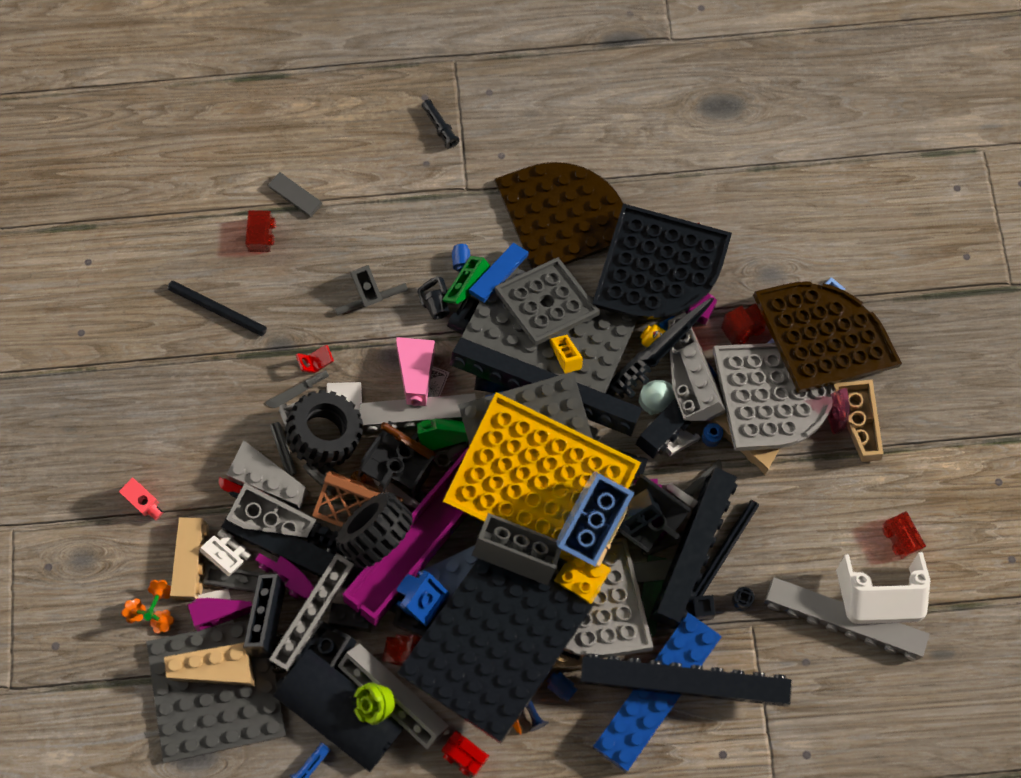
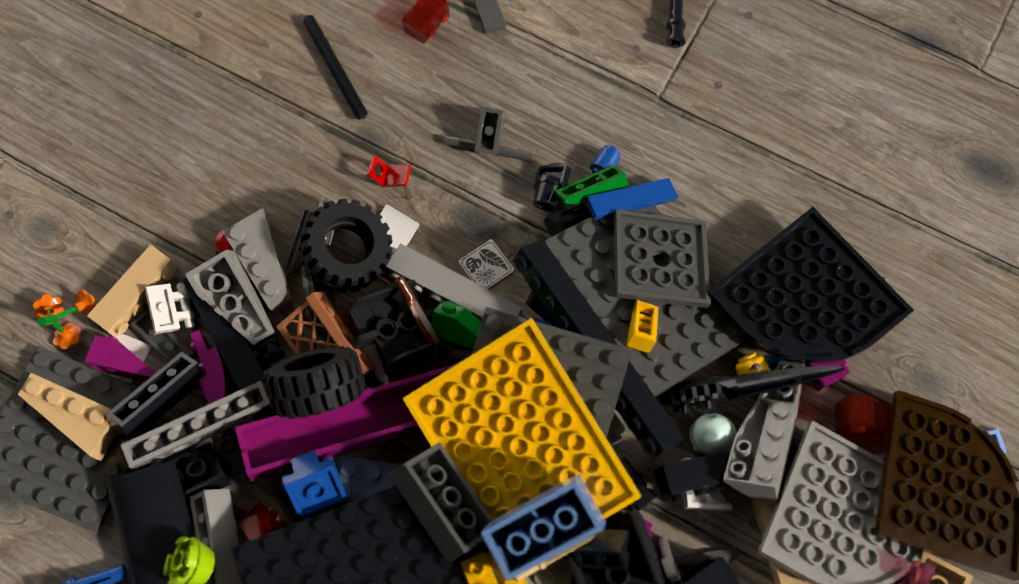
camera: 35 degrees right, 0 degrees up
coral torso [119,477,164,521] -> none
dark grey piece [265,370,329,408] -> none
bright pink slope [396,337,435,406] -> none
dark brown plate [495,162,623,269] -> none
blue brick [702,423,723,447] -> none

